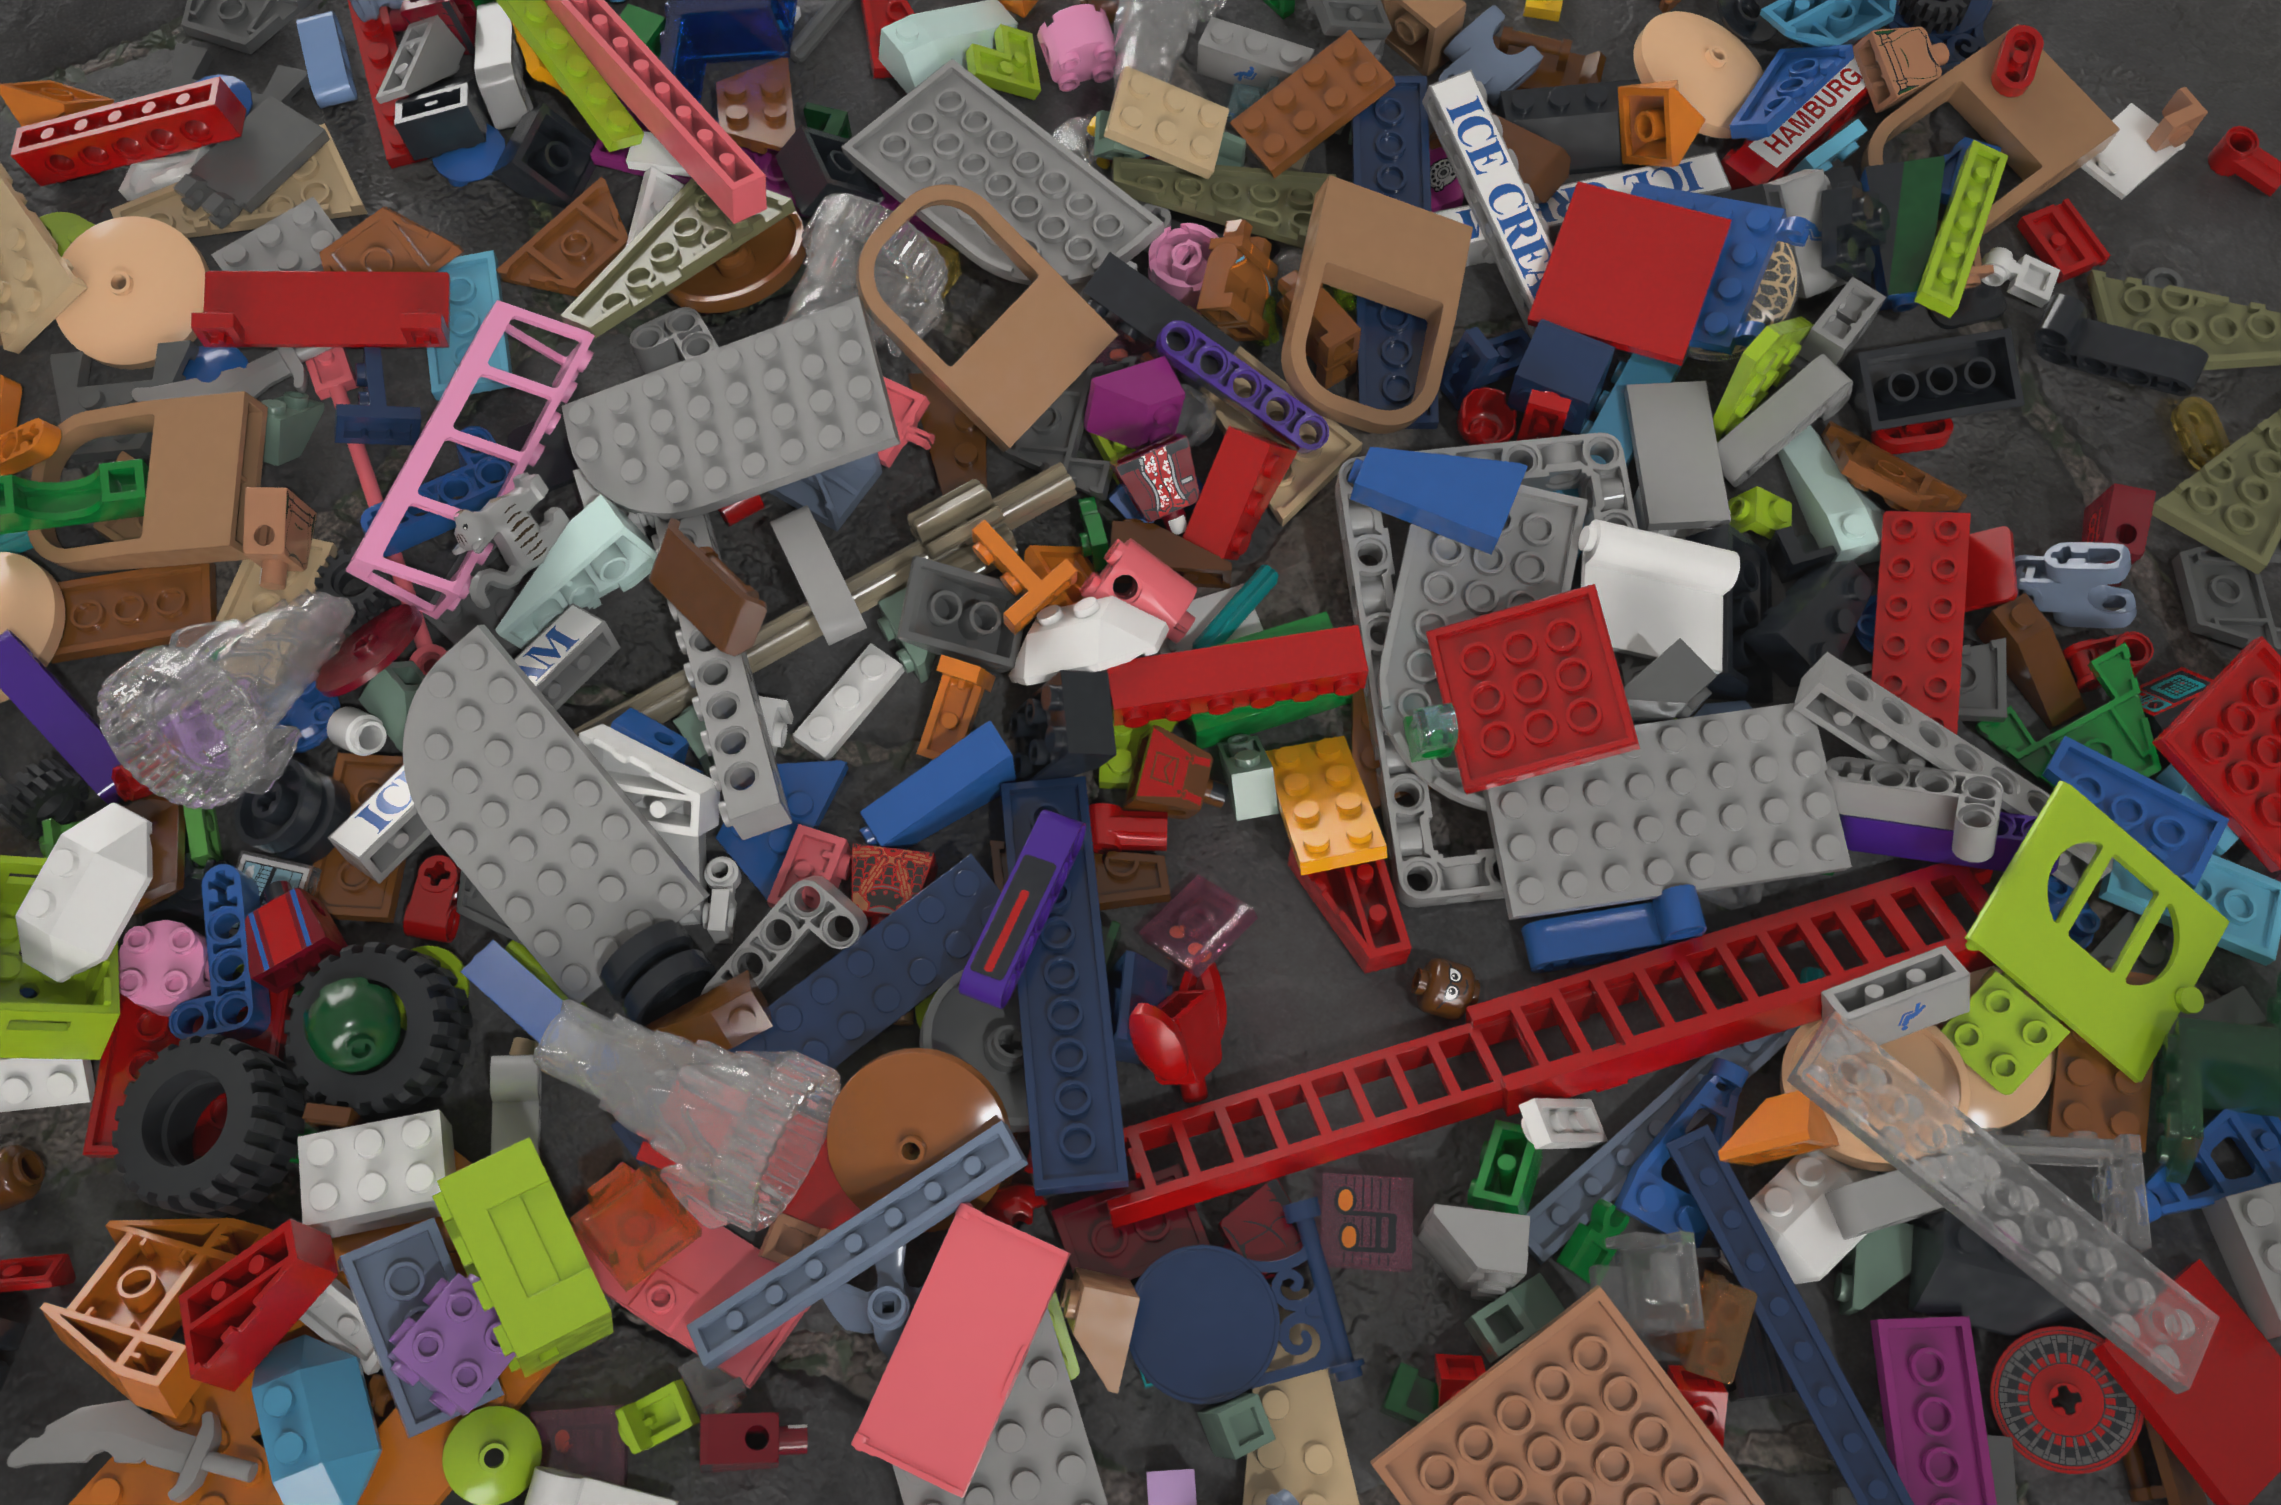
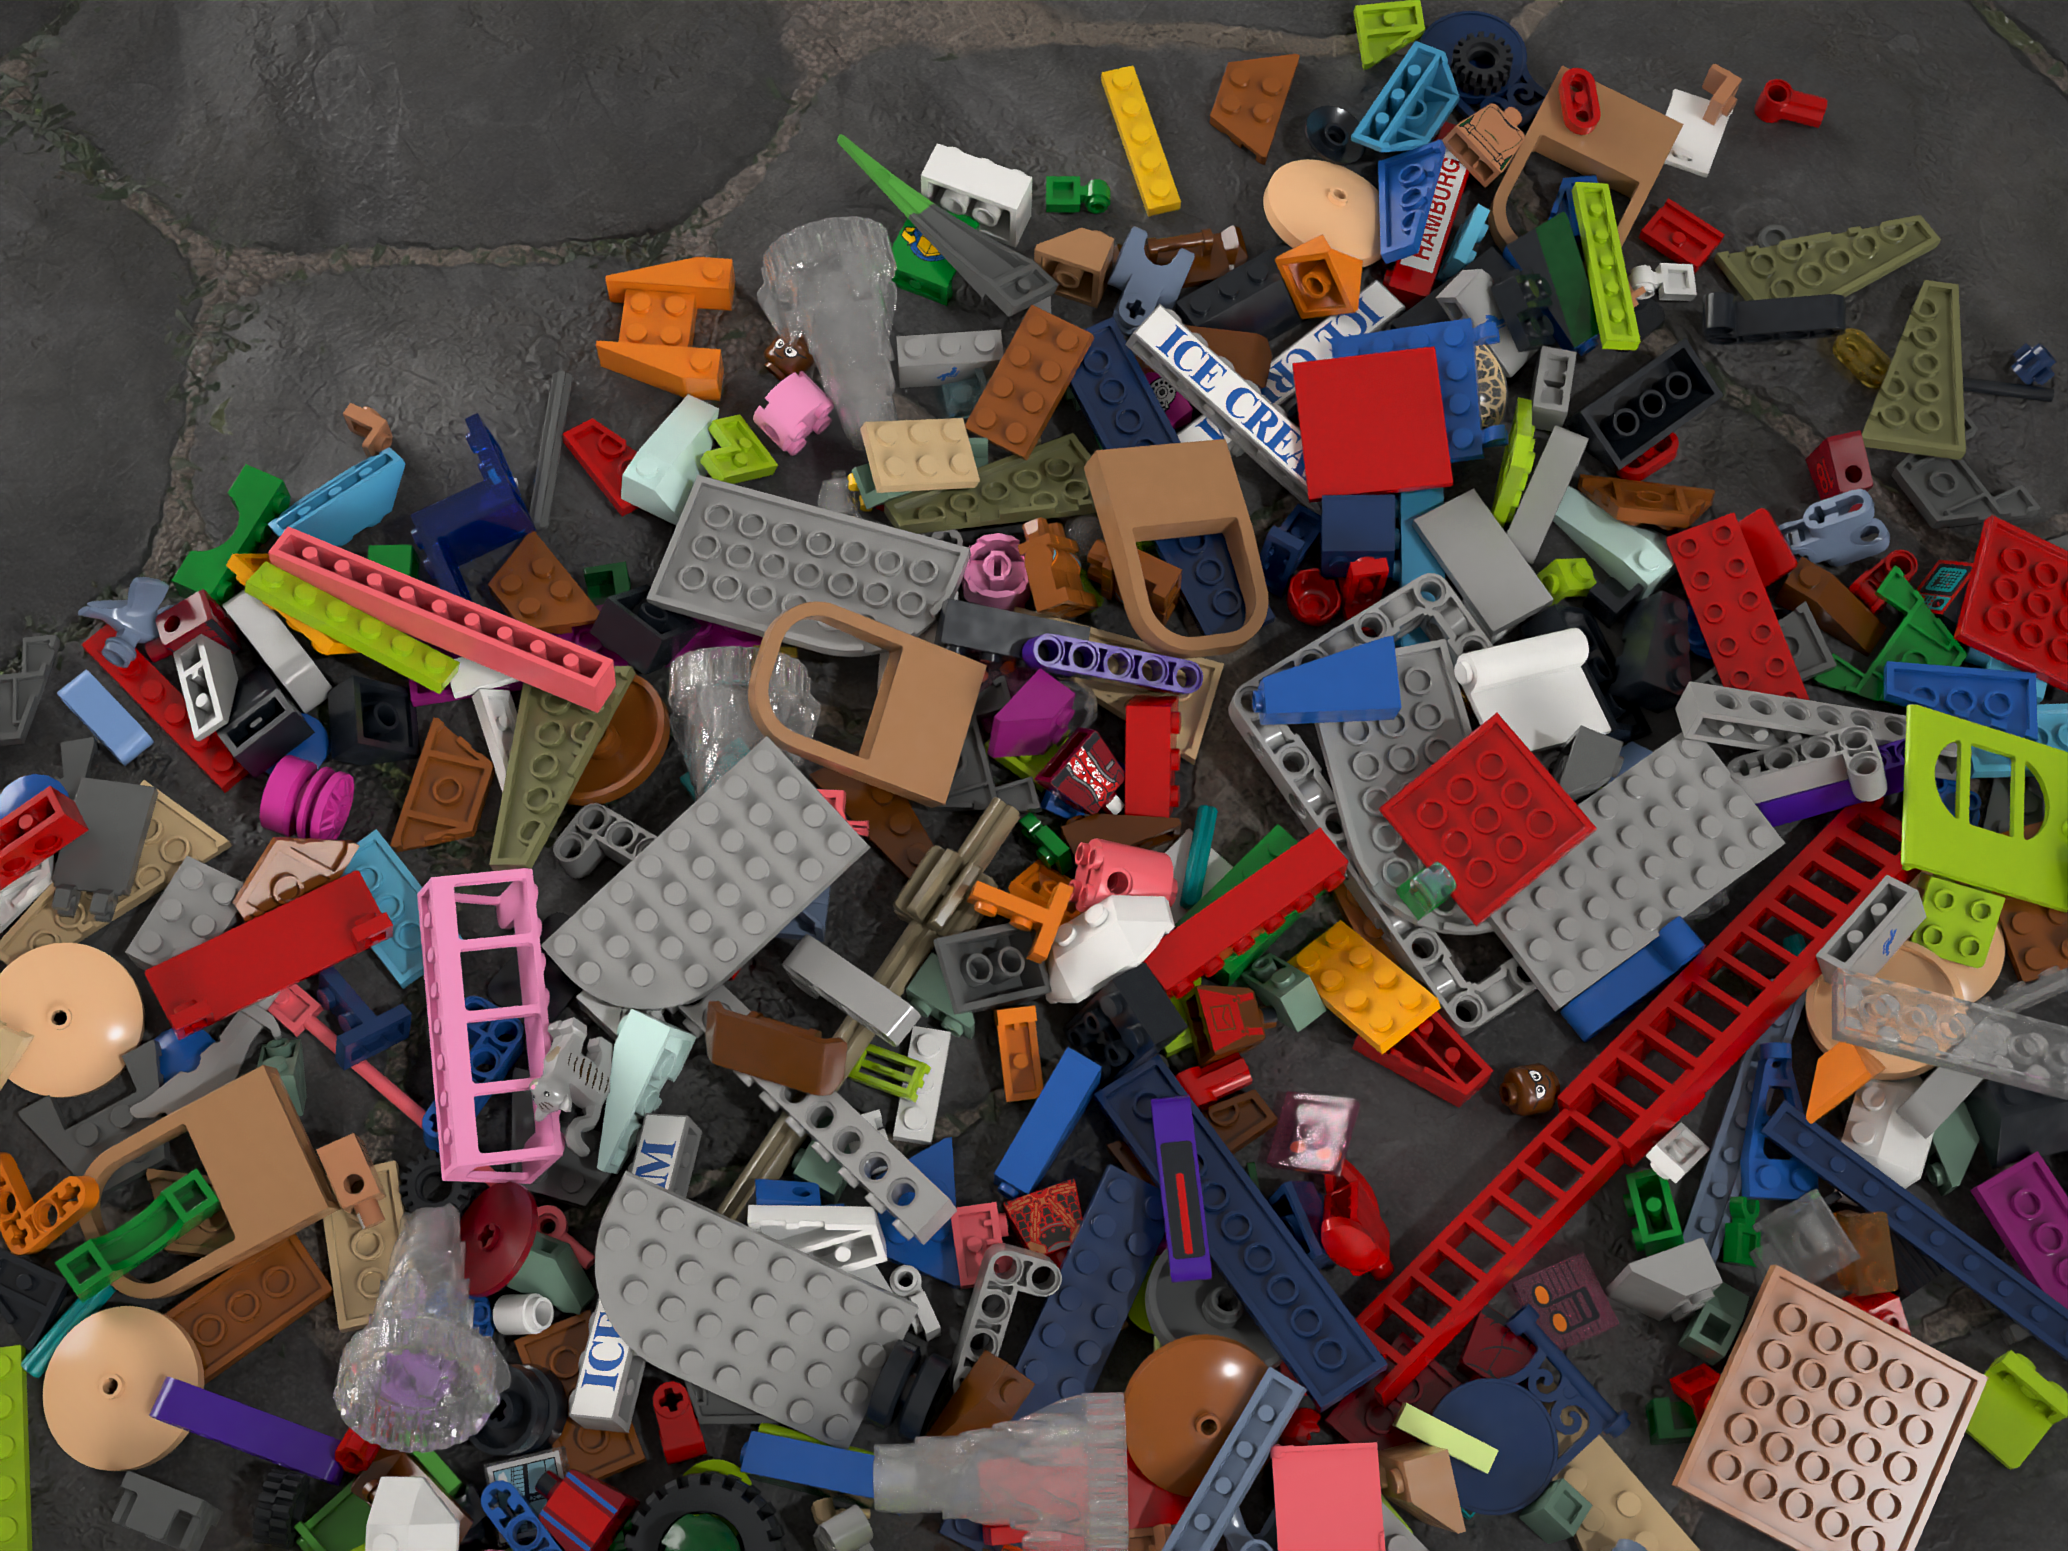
camera: 30 degrees left, 0 degrees up
none -> dark pink wheel [259,755,354,840]
none -> lime tile [848,1043,931,1103]
none -> yellowish green piece [1392,1402,1499,1474]

